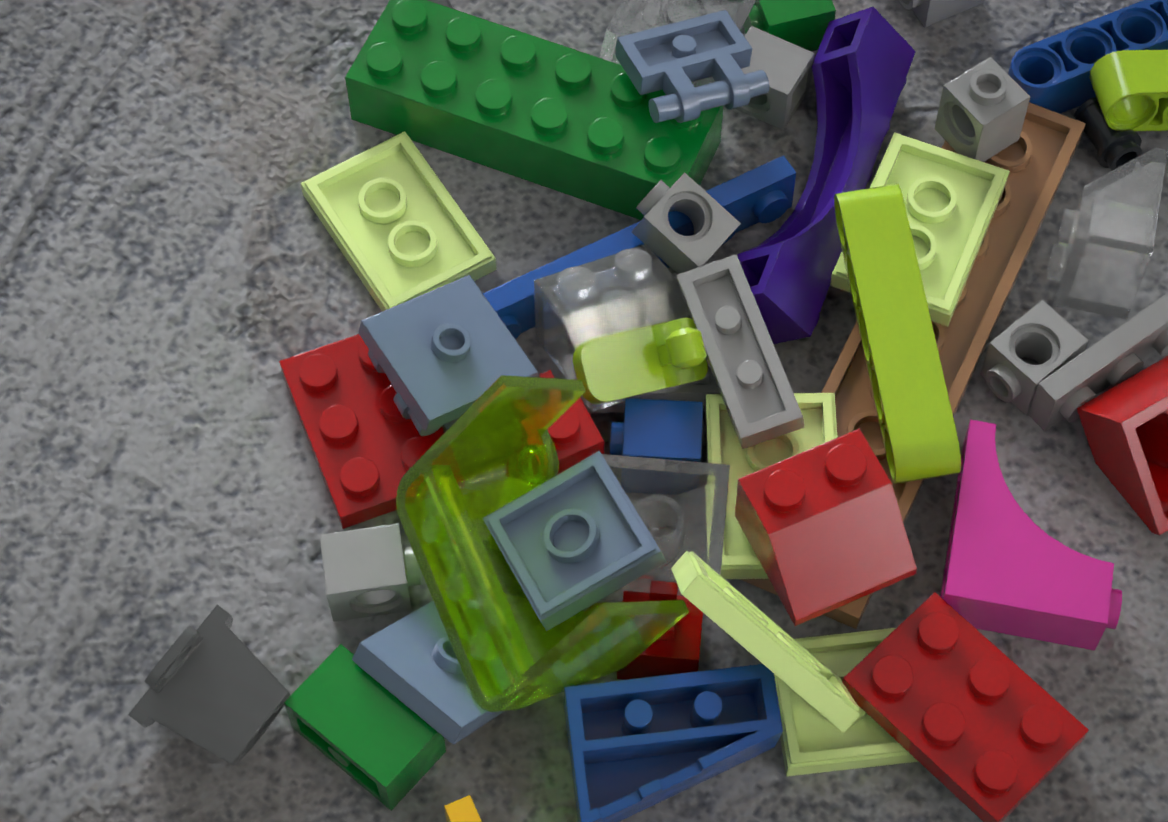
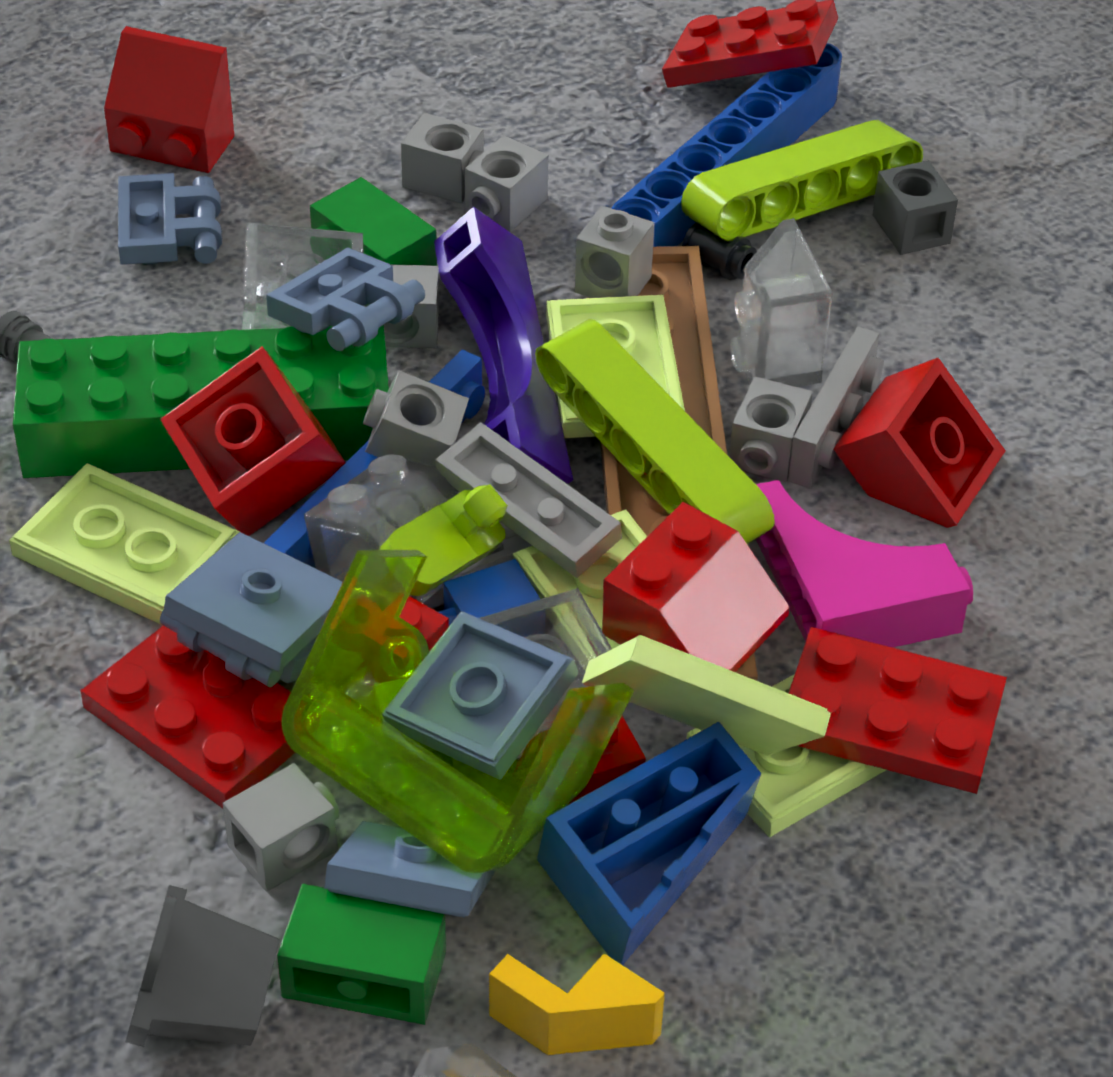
camera: 30 degrees left, 15 degrees down
none -> red slope [160,346,346,536]

